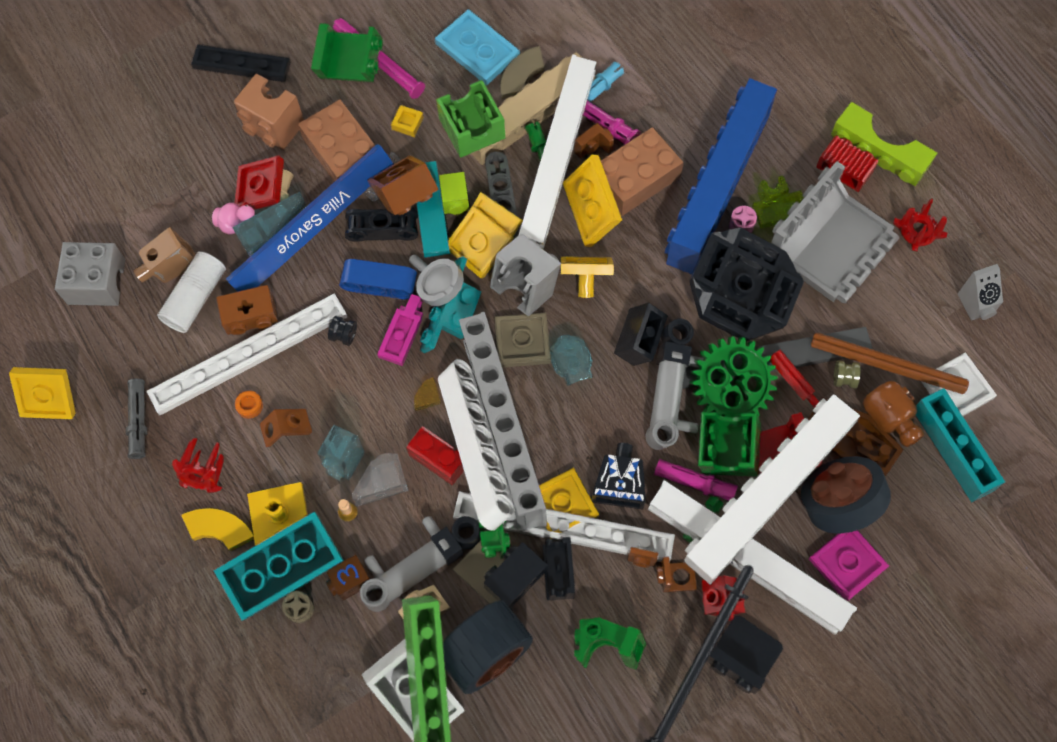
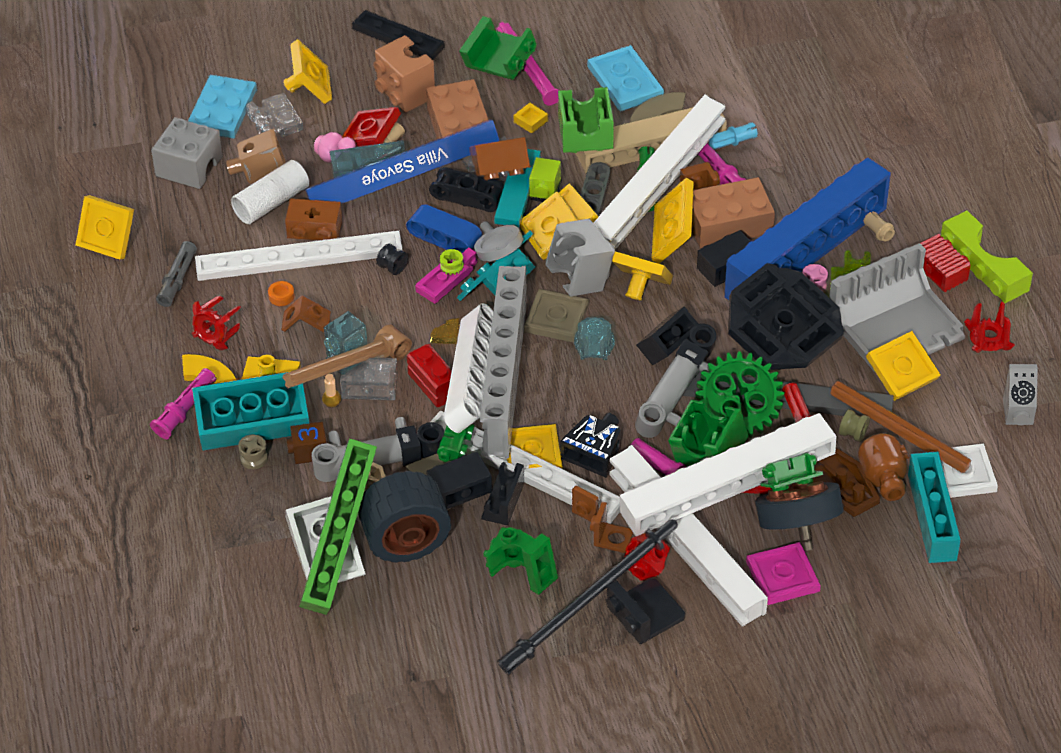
camera: 20 degrees right, 20 degrees down
none -> dark pink pin [150,368,217,440]
none -> medium azure plate [188,75,257,138]
none -> clear plate [246,93,304,137]
none -> medium nougat piece [283,324,412,388]
none -> yellow tile [284,40,332,104]
none -> lime bush [440,249,464,275]
none -> black brick [697,230,751,287]
none -> green hinge [760,453,823,491]
none -> tan pin [863,211,895,242]
none -> yellow plate [866,331,941,401]

